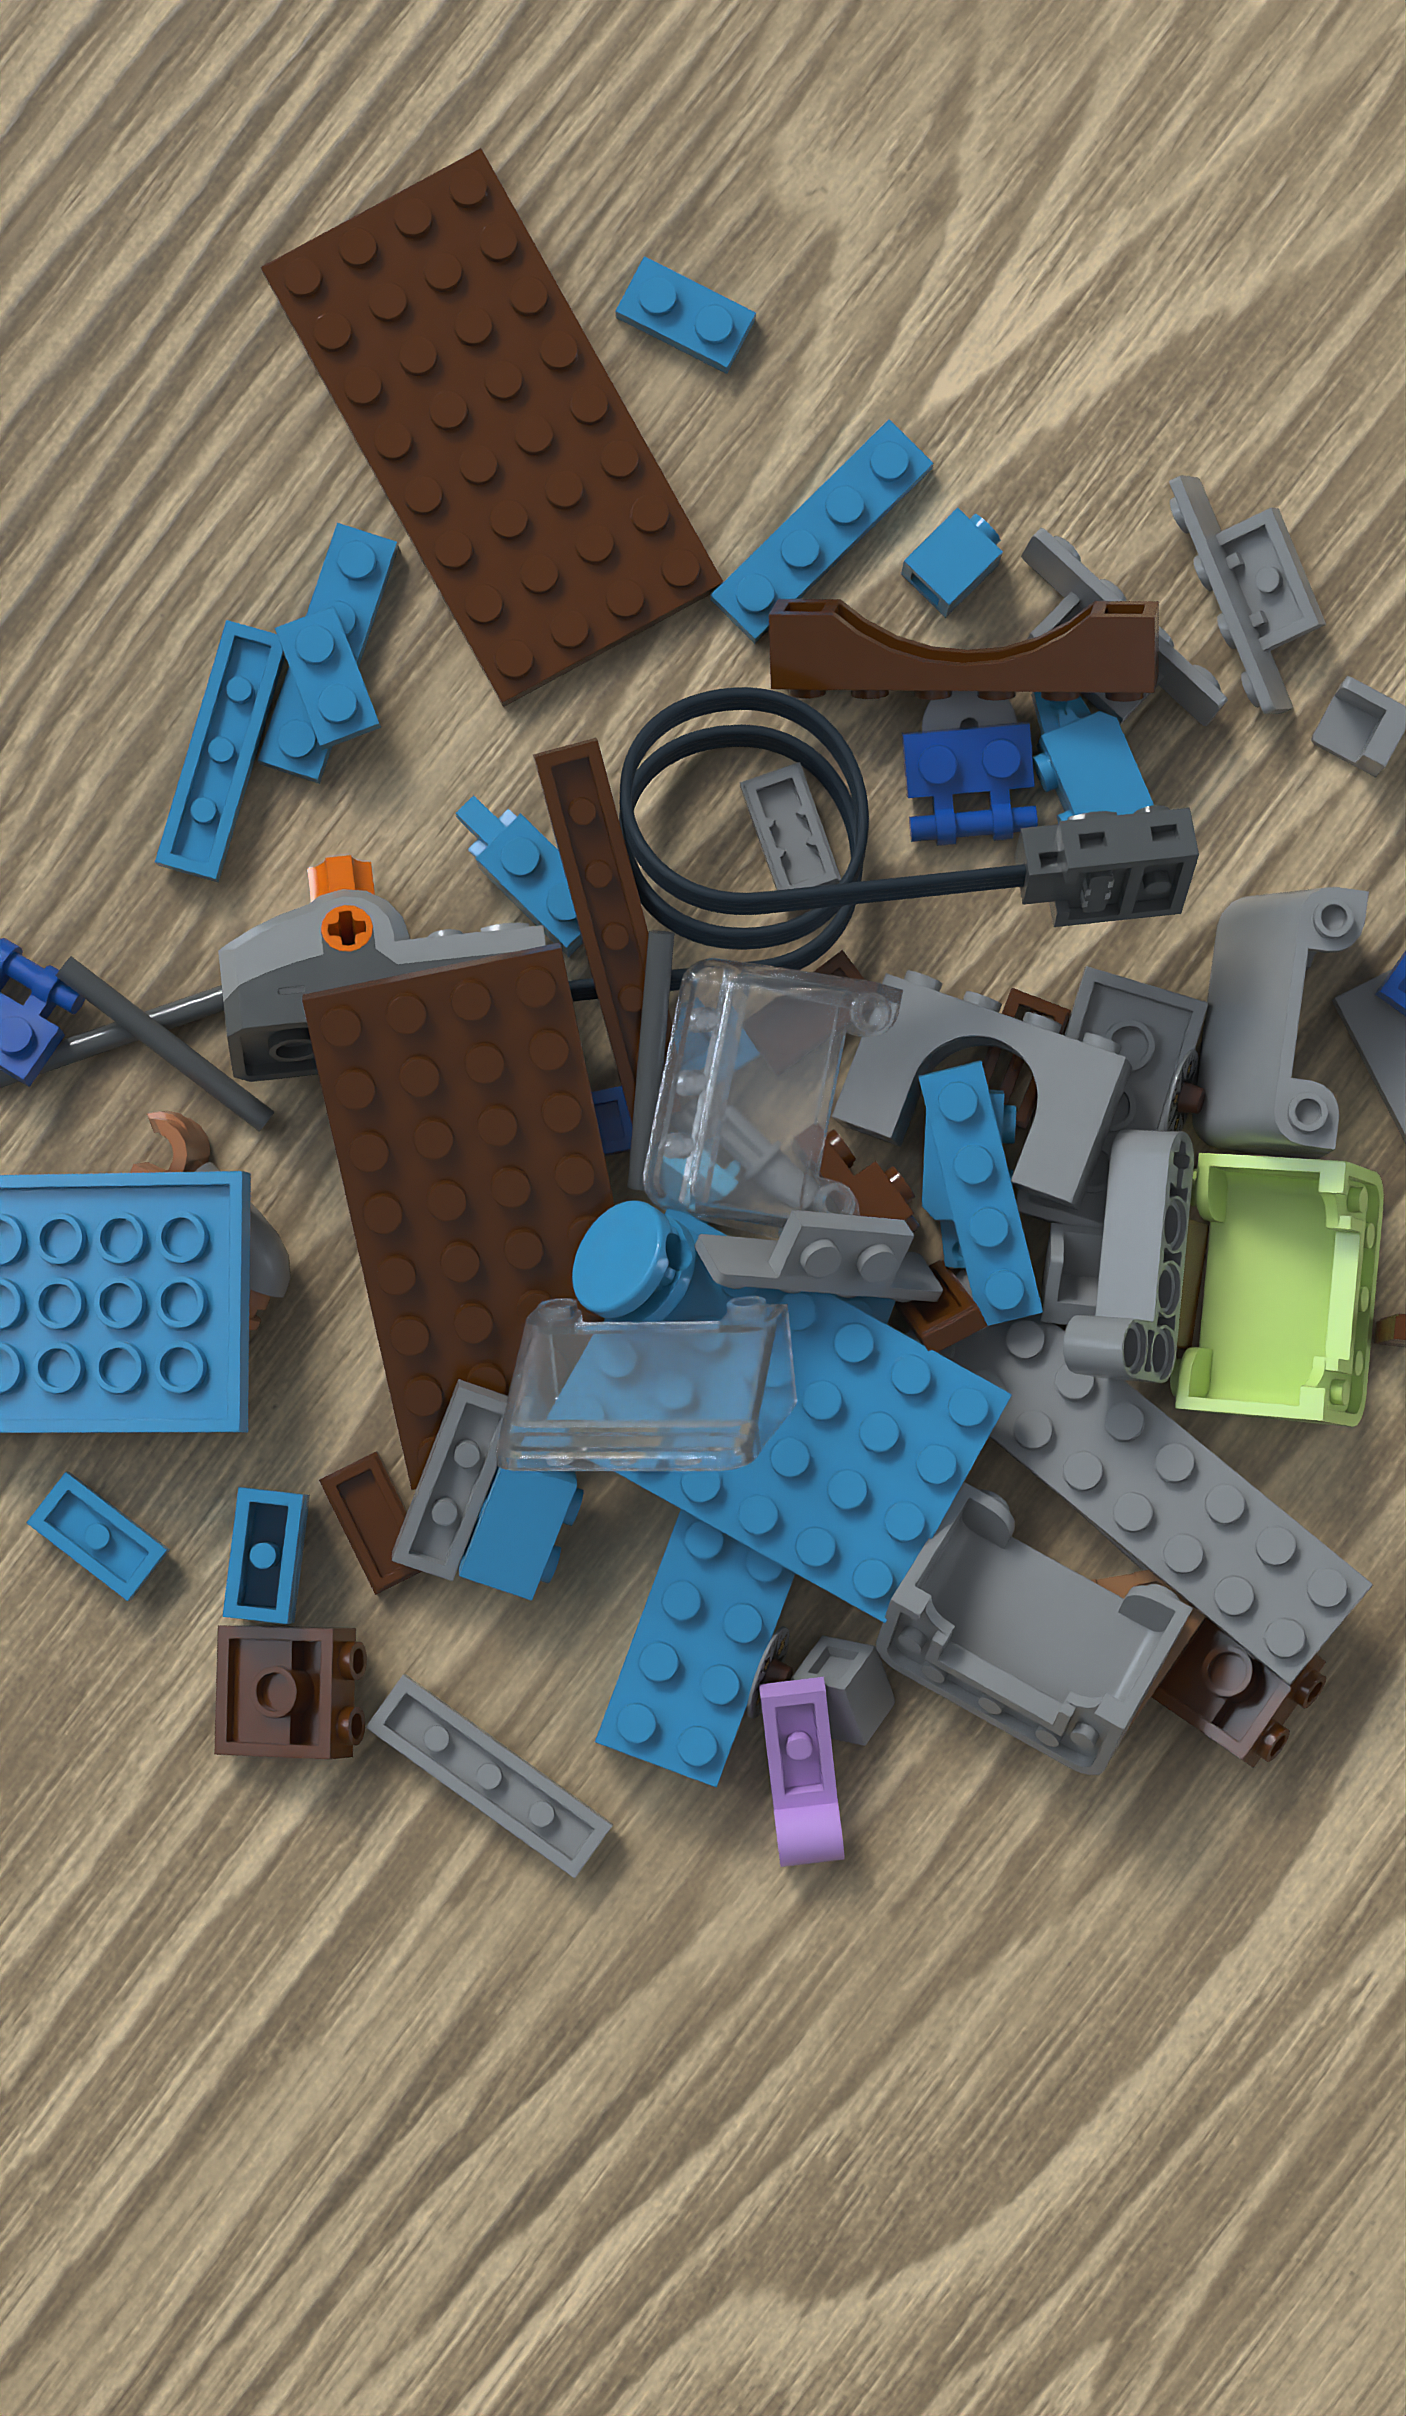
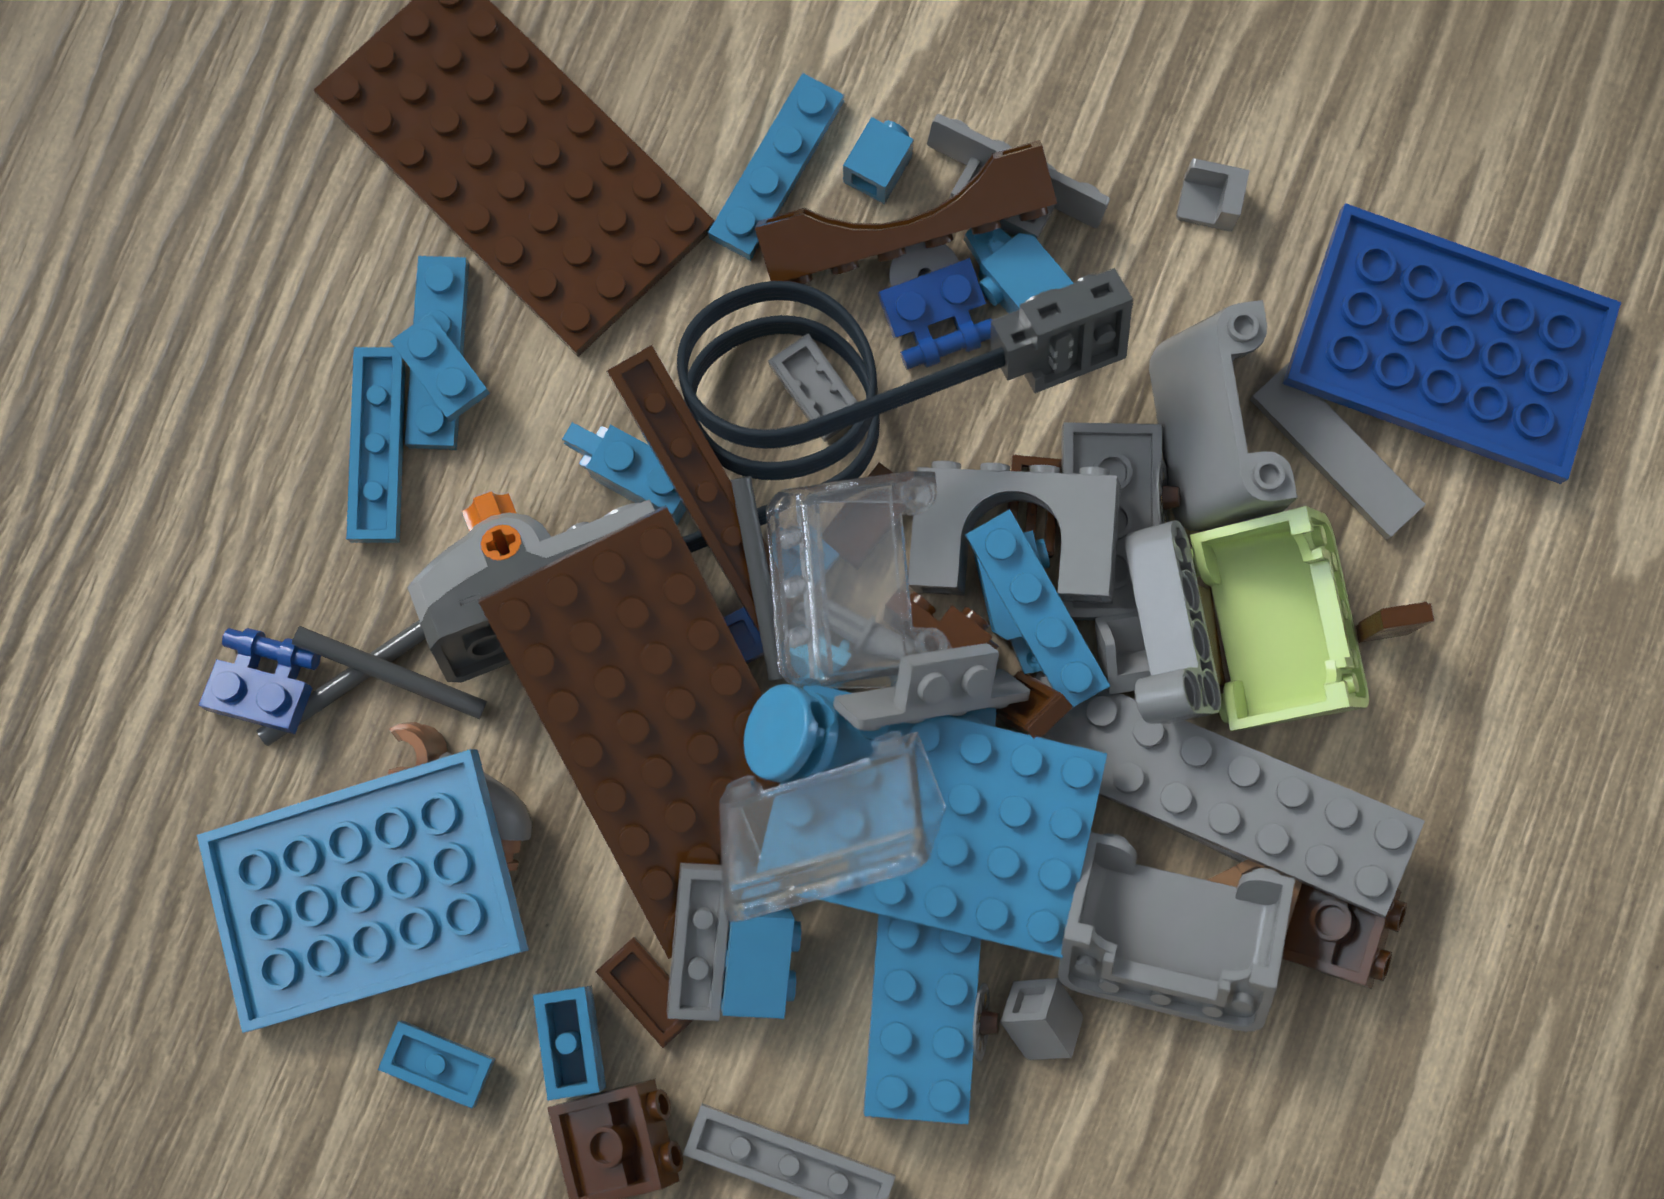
camera: 15 degrees left, 5 degrees down
dark azure plate [615,256,756,374] -> none
lavender plate [759,1677,845,1867] -> none
light grey bracket [1169,475,1326,714] -> none

